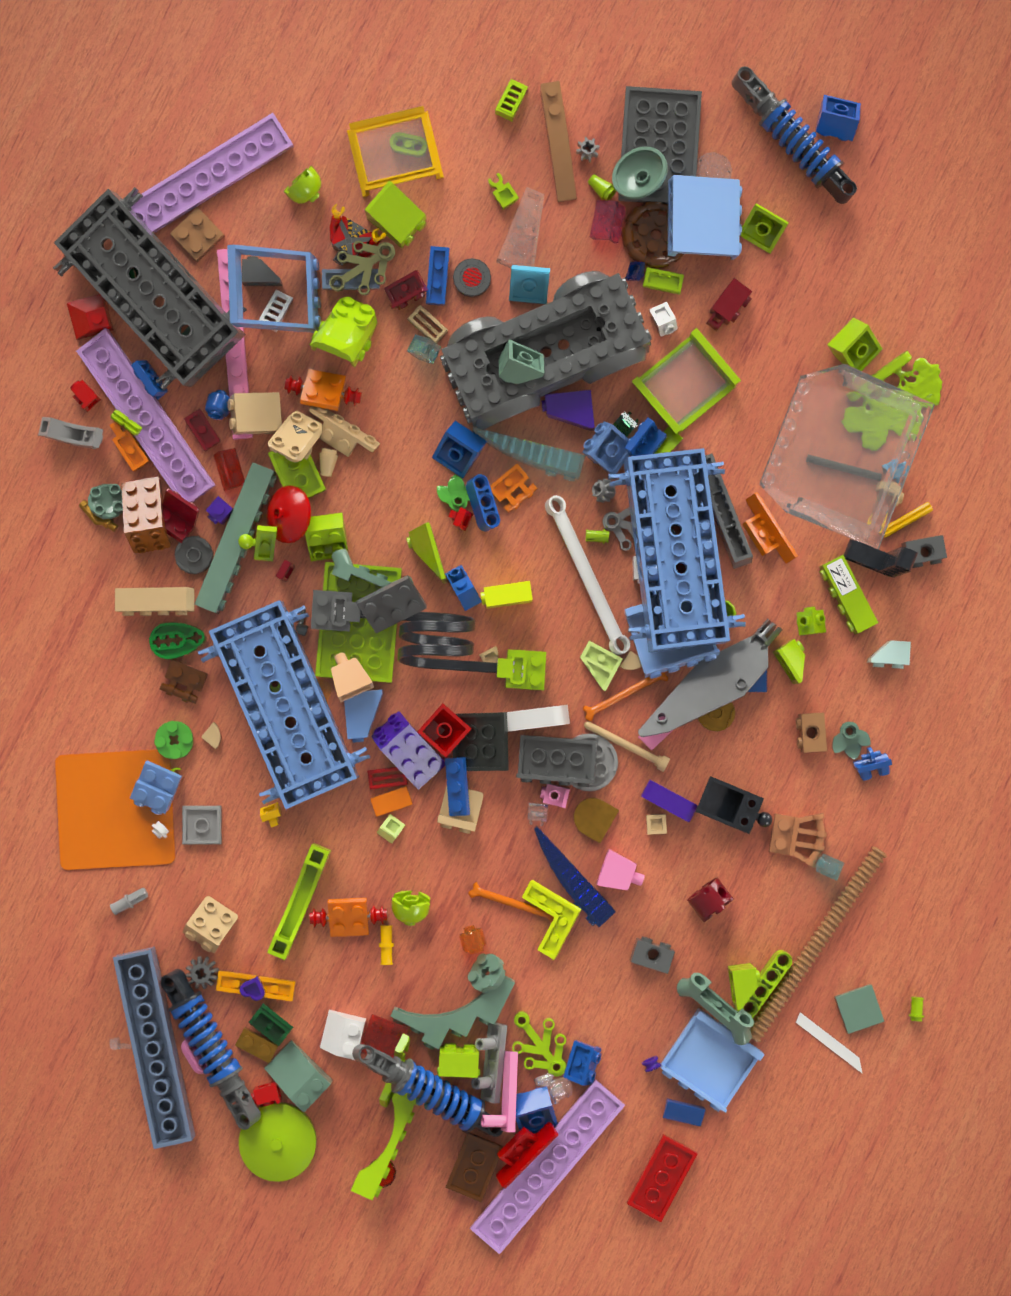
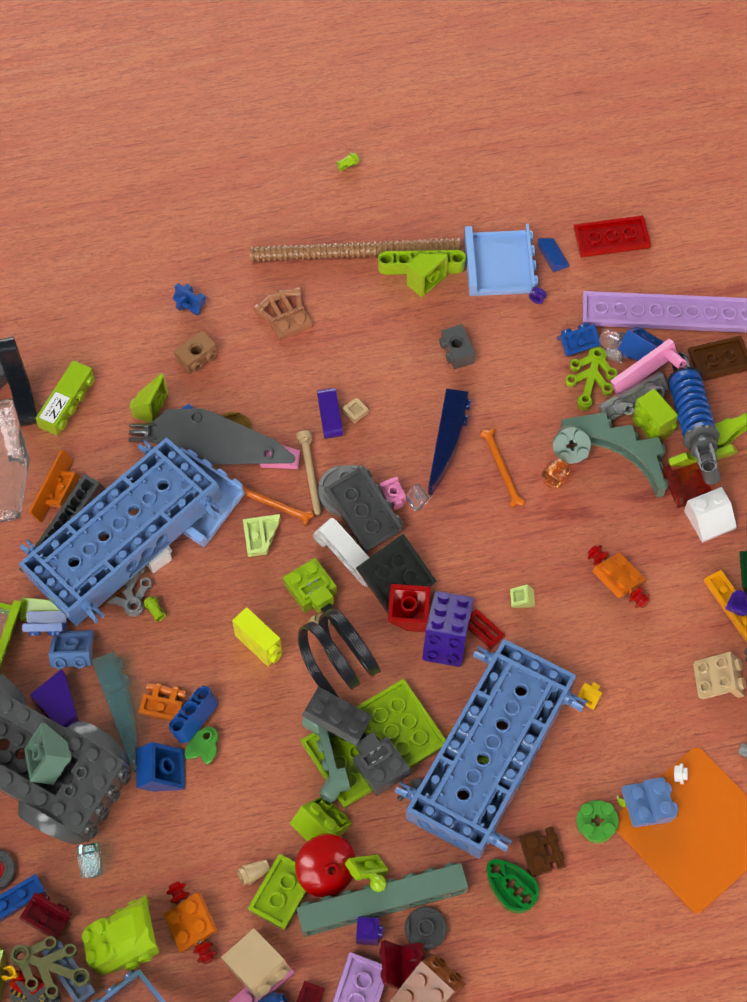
camera: 125 degrees left, 25 degrees down
tan brick [115,587,194,616] -> none
light grey tile [182,806,222,844] -> none
tan tile [201,722,221,749] -> none
clear red slope [213,448,245,491] -> none
lime arch [267,843,331,960] -> none
tan shield [268,411,322,462] -> none
dark red tile [276,560,295,582] -> none
tan bracket [309,406,380,457] -> none
light nougat torso [331,653,374,702] -> none
medium blue slope [344,690,383,743] -> none
orange tile [370,786,413,817] -> none
yellow pin [379,925,394,965] -> none
lime cylinder [392,891,430,926] -> none
lime slope [406,522,447,584] -> none
tan tile [407,305,448,345] -> none
tan bracket [437,787,484,834] -> none
blue slope [445,565,482,611] -> none
blue plate [445,757,470,816] -> none
red tile [448,507,473,531] -> none
red bracket [496,1122,558,1189] -> none
neon yellow plate [522,880,582,960] -> none
white piece [545,495,630,655] -> none
pearl gold tile [574,798,619,843] -> none
light grey gear [592,478,616,503] -> none
bright pink torso [596,849,645,890] -> none
tile [613,412,639,437] -> none
tan tile [620,651,641,670] -> none
sand green plate [677,973,754,1045] -> none
dark red brick [687,877,734,922] -> none
black slope [695,776,772,834] -> none
white sticker [796,1013,863,1074] -> none
lime brick [797,607,826,635] -> none
clear light blue brick [815,854,844,880] -> none
sand green plate [832,722,871,760] -> none
sand green tile [834,984,885,1034] -> none
light aqua slope [867,641,911,669] -> none

